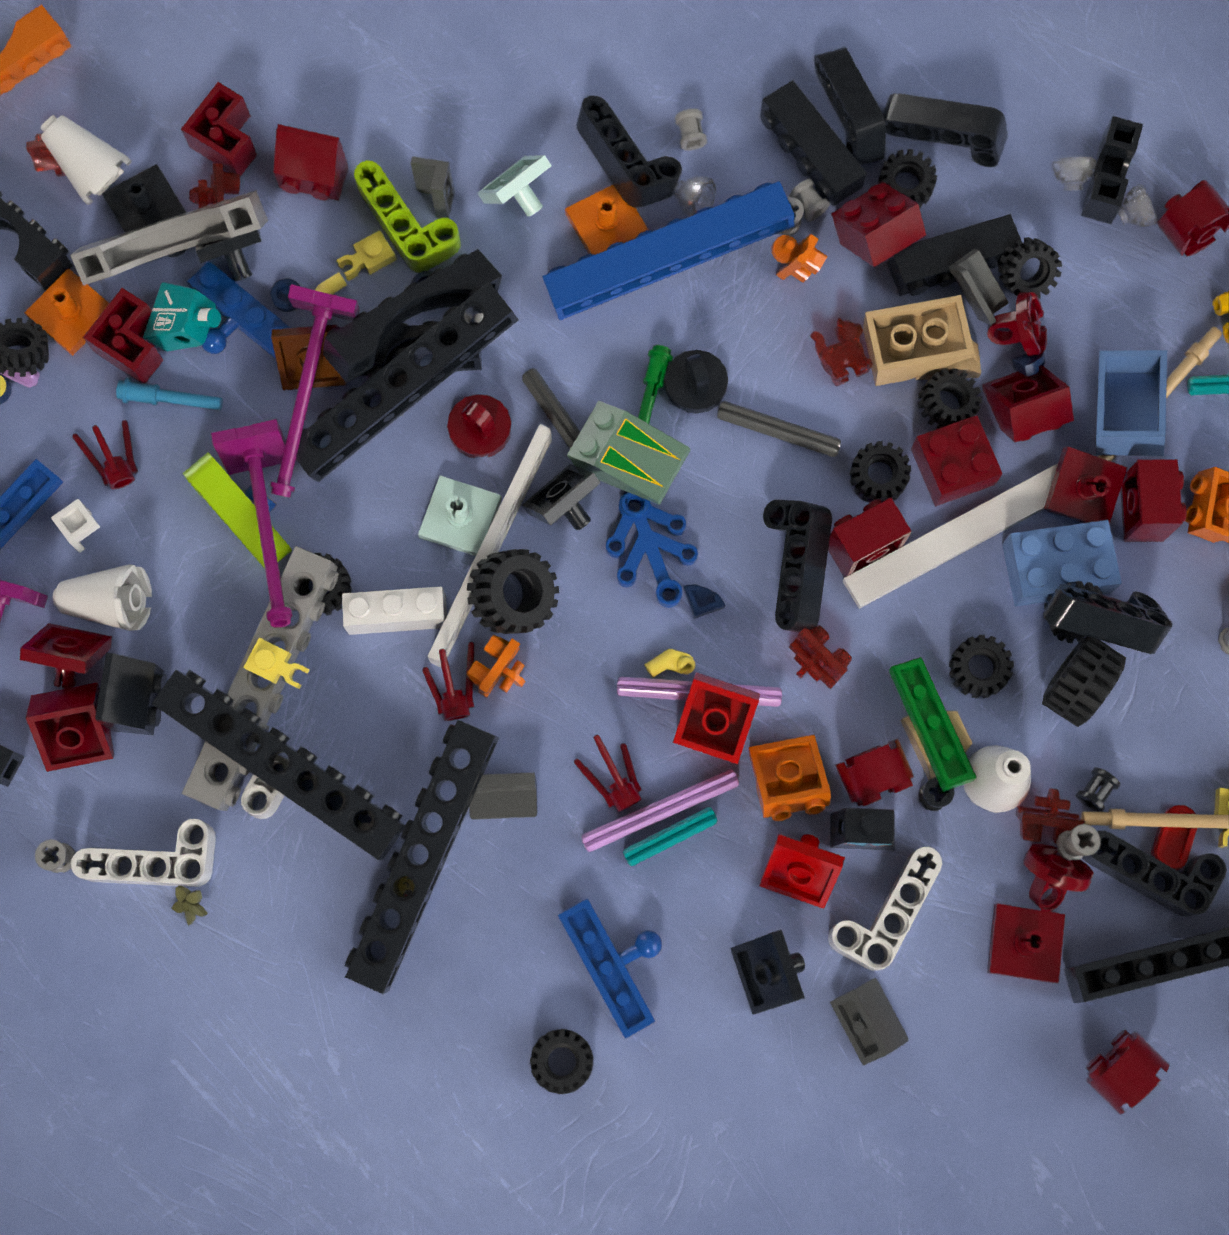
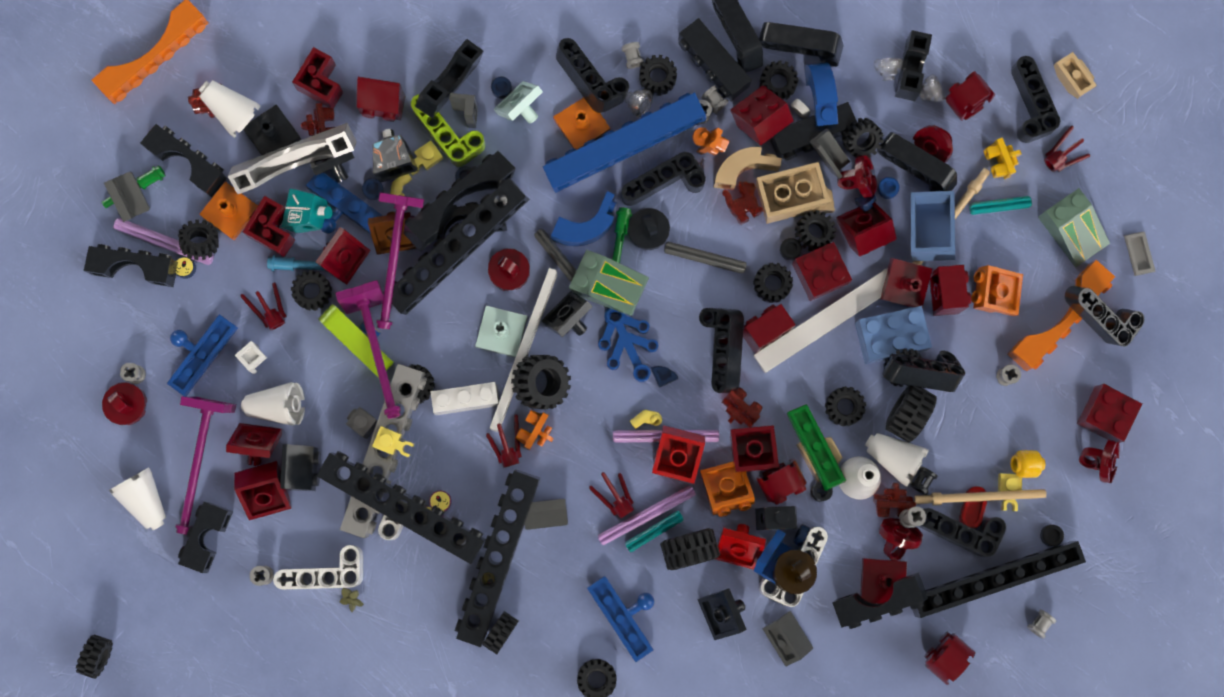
camera: 10 degrees left, 5 degrees up
none -> black tyre [291,270,332,311]
none -> dark red tile [316,227,371,285]
none -> flat silver brick [346,407,378,439]
none -> black torso [373,129,418,183]
none -> black arch [415,39,484,119]
none -> light yellow tile [429,490,452,511]
none -> black tyre [482,611,519,655]
none -> dark blue tile [491,76,512,99]
none -> blue arch [551,191,617,247]
none -> black beam [621,152,706,206]
none -> black tyre [639,55,677,96]
none -> black tyre [660,528,720,570]
none -> tan arch [713,147,782,190]
none -> dark red slope [730,425,779,473]
none -> blue panel [753,529,794,584]
none -> dark brown tile [773,550,817,594]
none -> black tile [780,238,802,260]
none -> white tile [791,99,811,119]
none -> dark blue tile [793,524,810,547]
none -> blue arch [804,62,838,126]
none -> black arch [832,572,928,629]
none -> white cone [865,433,929,487]
none -> black beam [877,132,957,192]
none -> blue tile [877,177,900,199]
none -> dark red tile [912,125,953,163]

